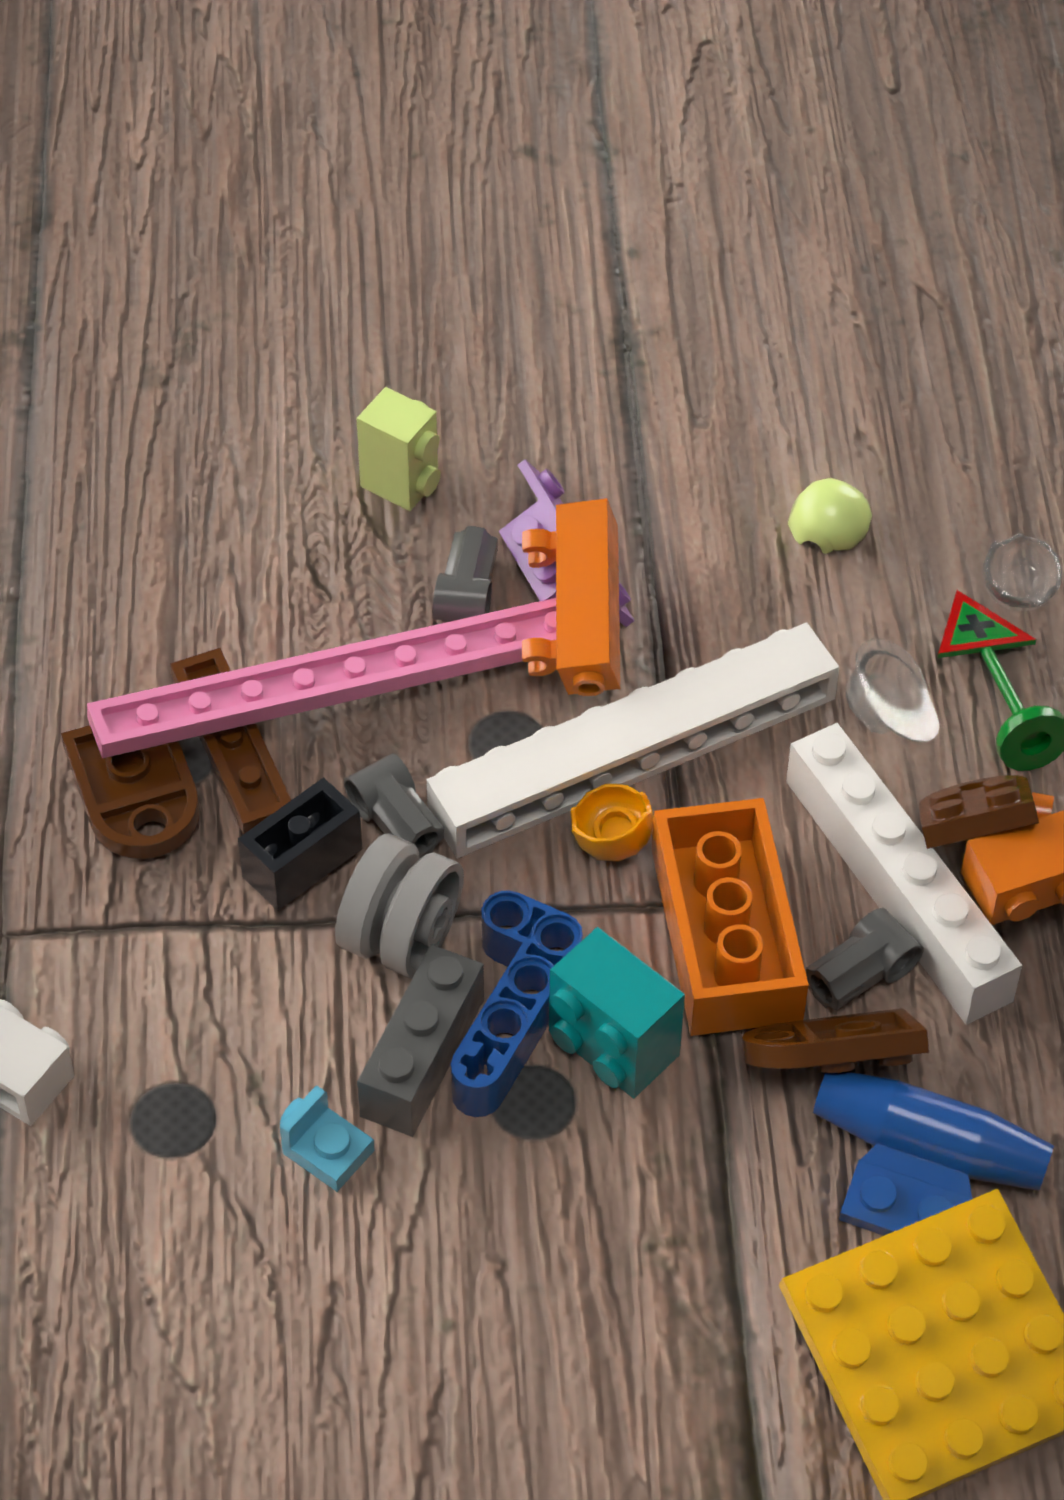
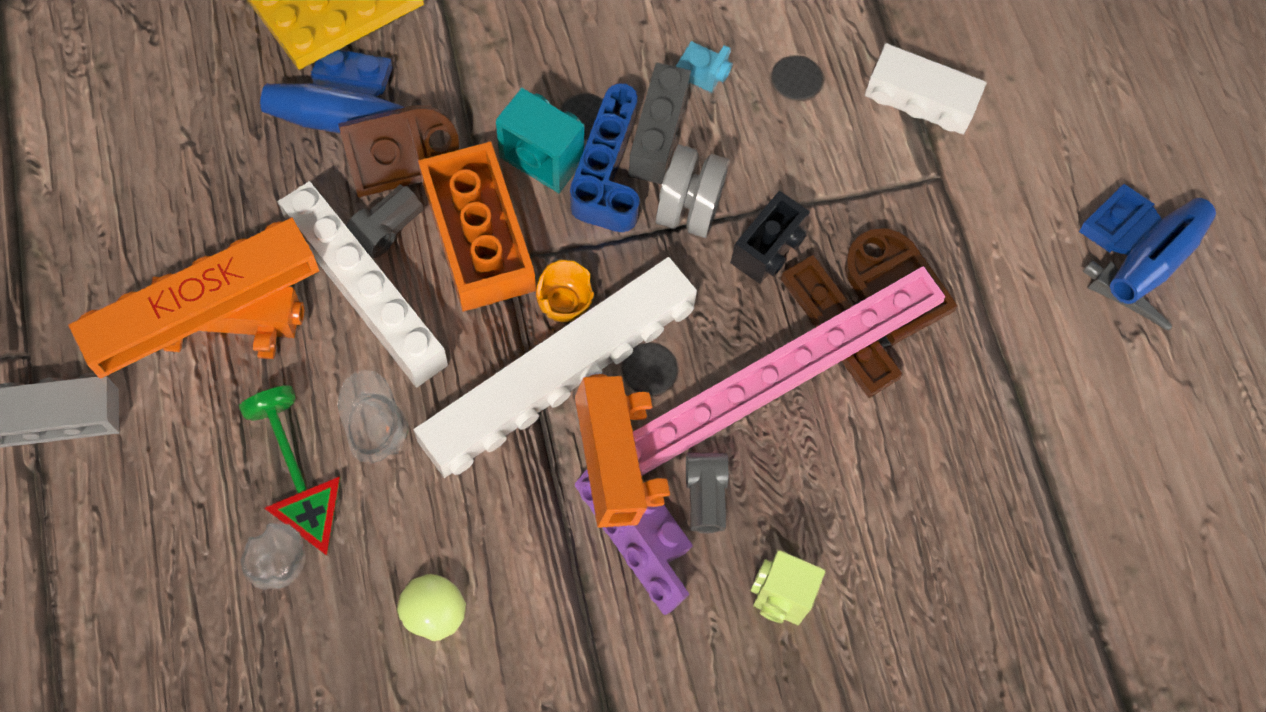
camera: 165 degrees right, 15 degrees up
dark grey piece [344,753,444,858] -> none
reddish brown plate [919,775,1039,849] -> none

